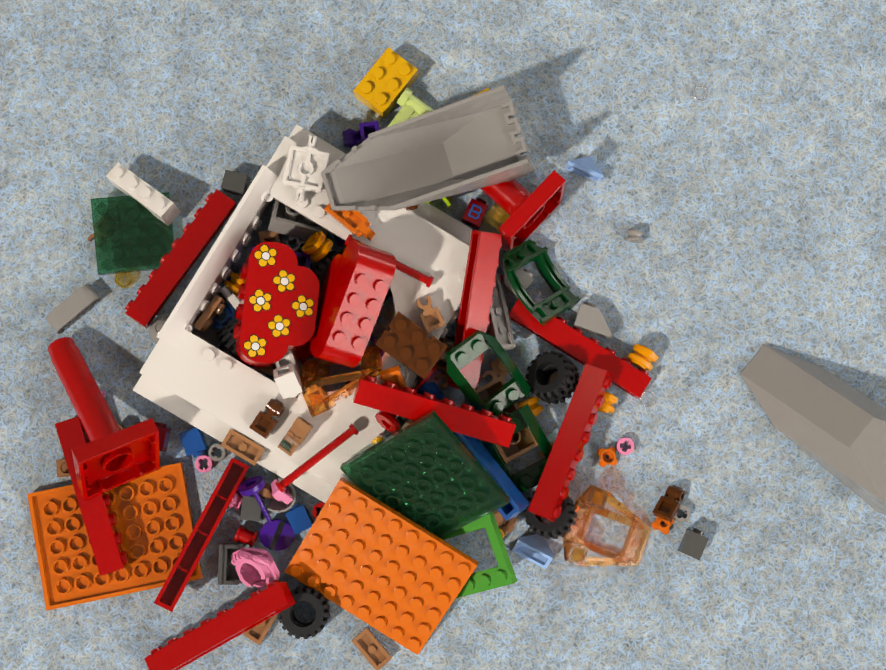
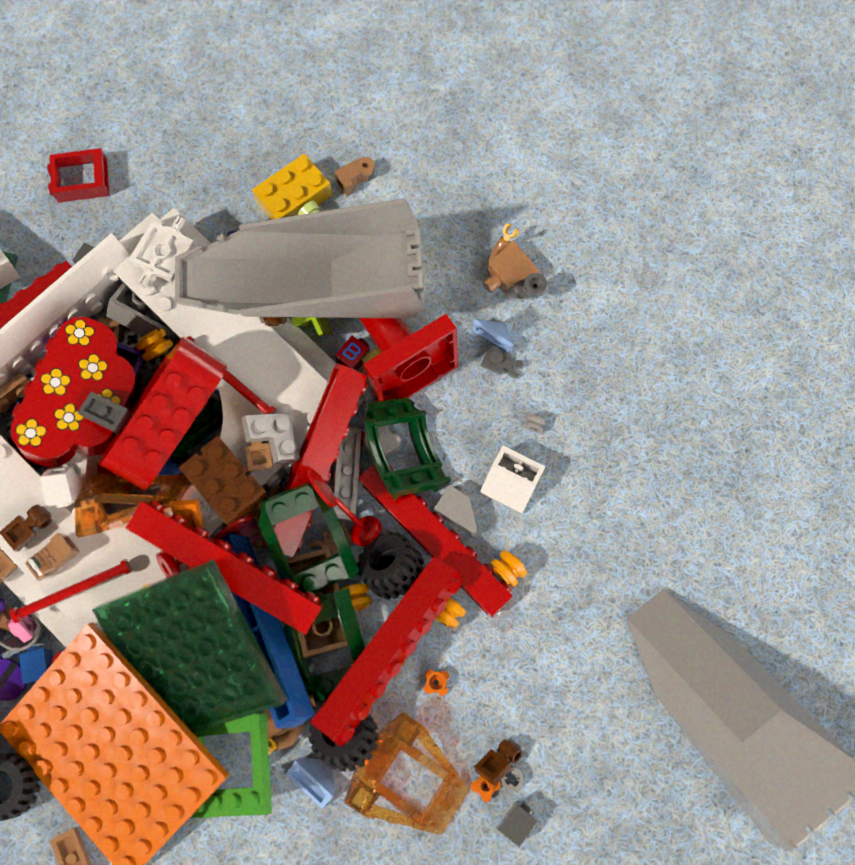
camera: 15 degrees right, 10 degrees down
orange hinge [324,203,376,241] -> none
bright pink bush [616,438,634,455] -> none
none -> red window [47,148,110,203]
none -> dark grey plate [77,392,133,435]
none -> light grey plate [241,413,300,464]
none -> red piece [307,469,382,547]
none -> medium nougat leg [334,157,375,197]
none -> white slope [480,446,545,514]
none -> dark grey plate [481,345,524,379]
none -> medium nougat torso [483,224,547,300]

